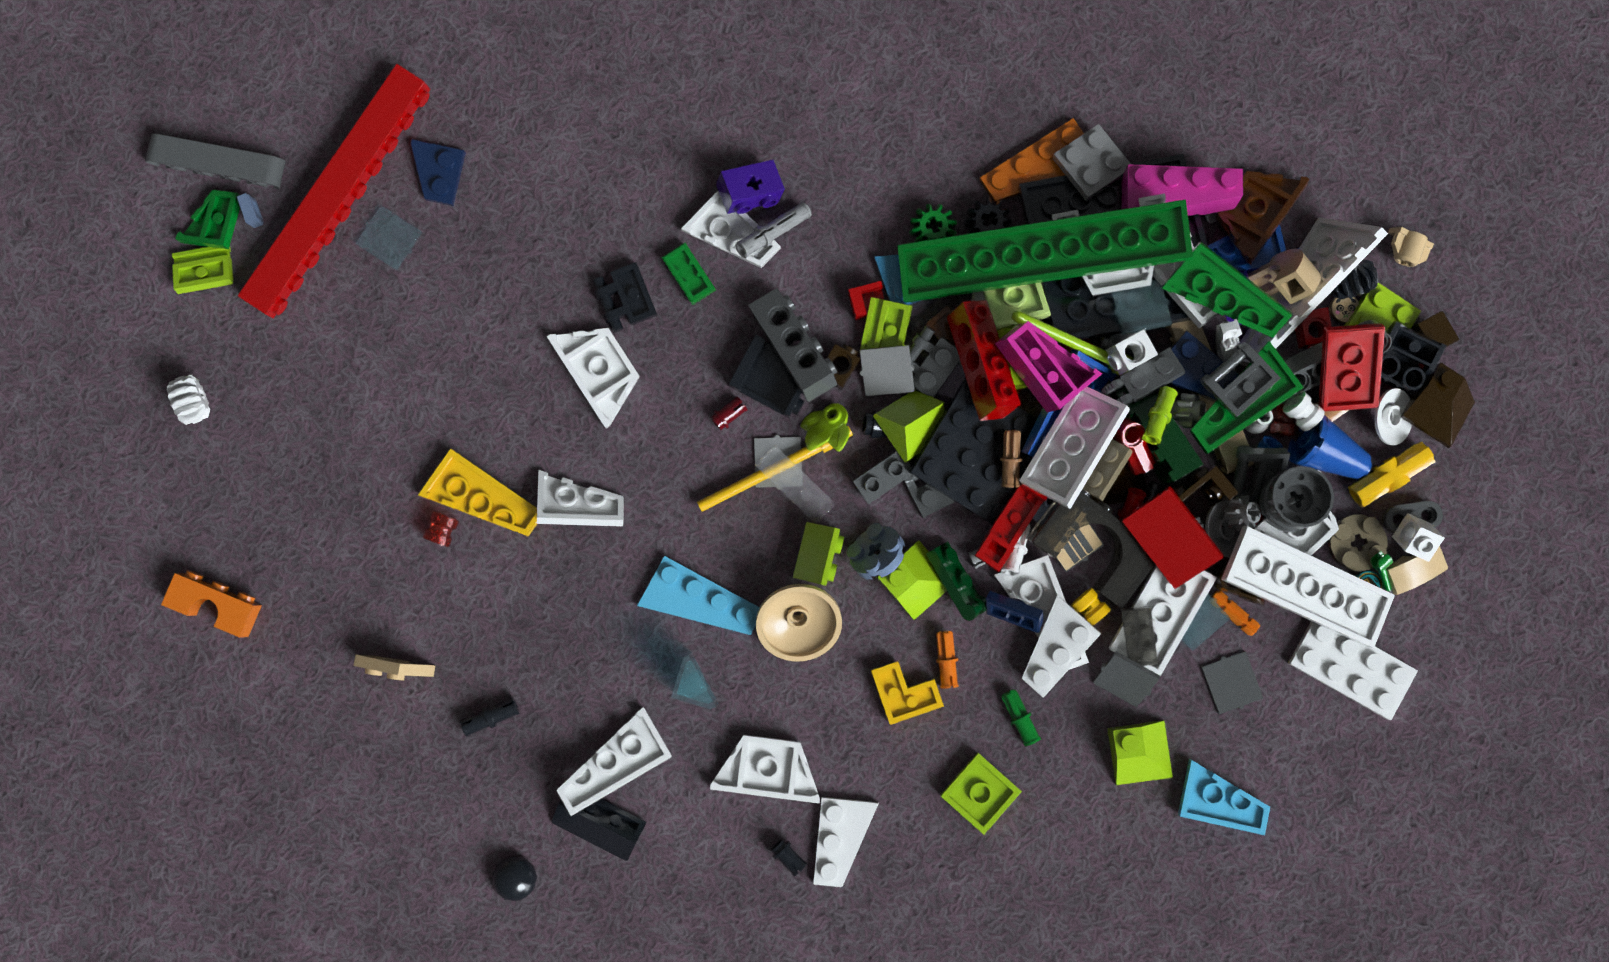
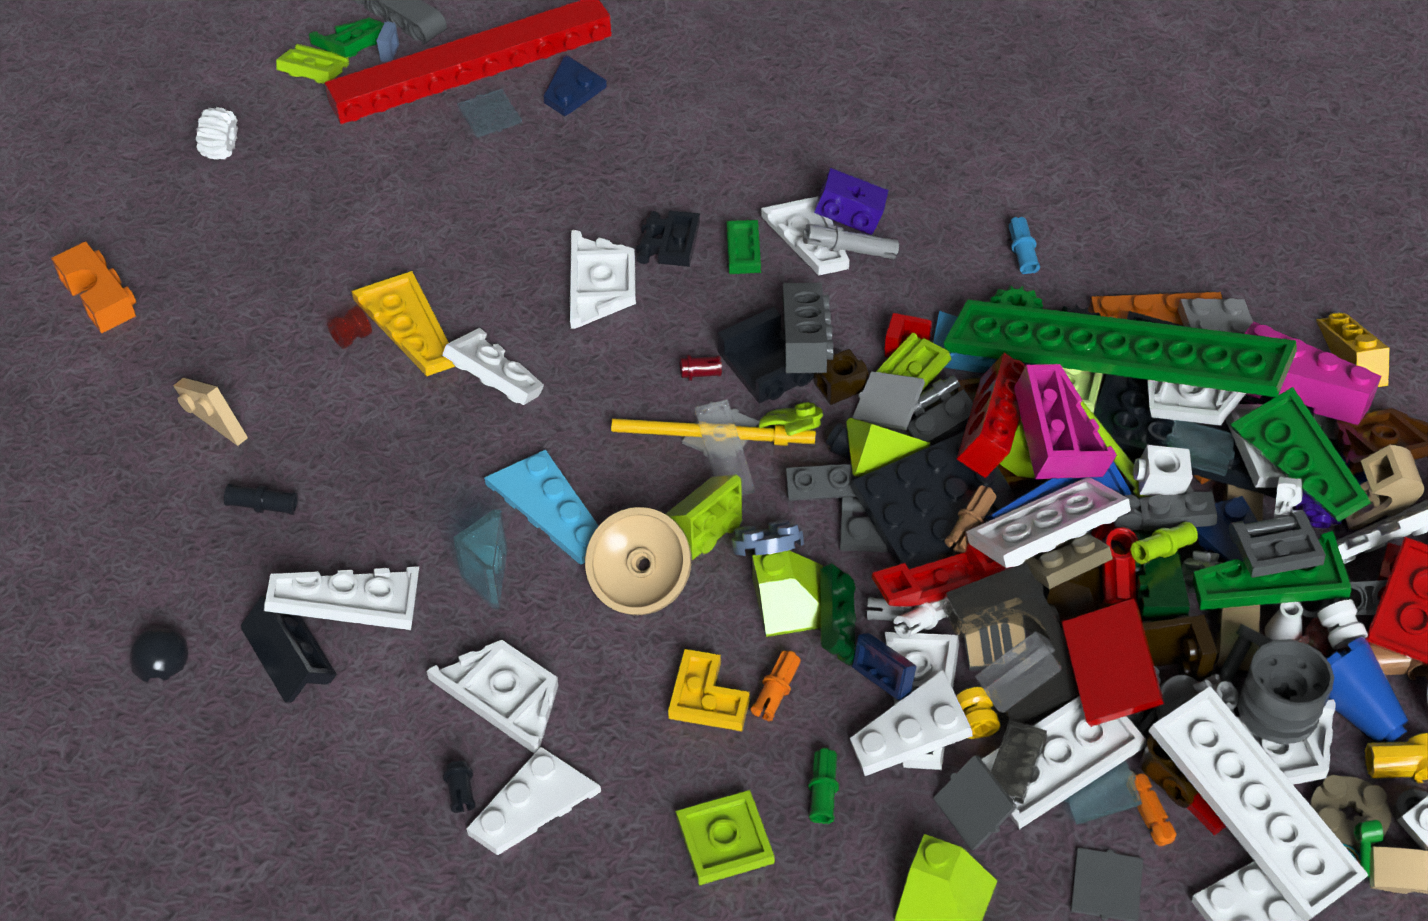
camera: 30 degrees right, 35 degrees down
none -> clear panel [975,631,1062,713]
none -> dark azure axle [1009,217,1040,274]
none -> yellow slope [1316,313,1389,387]

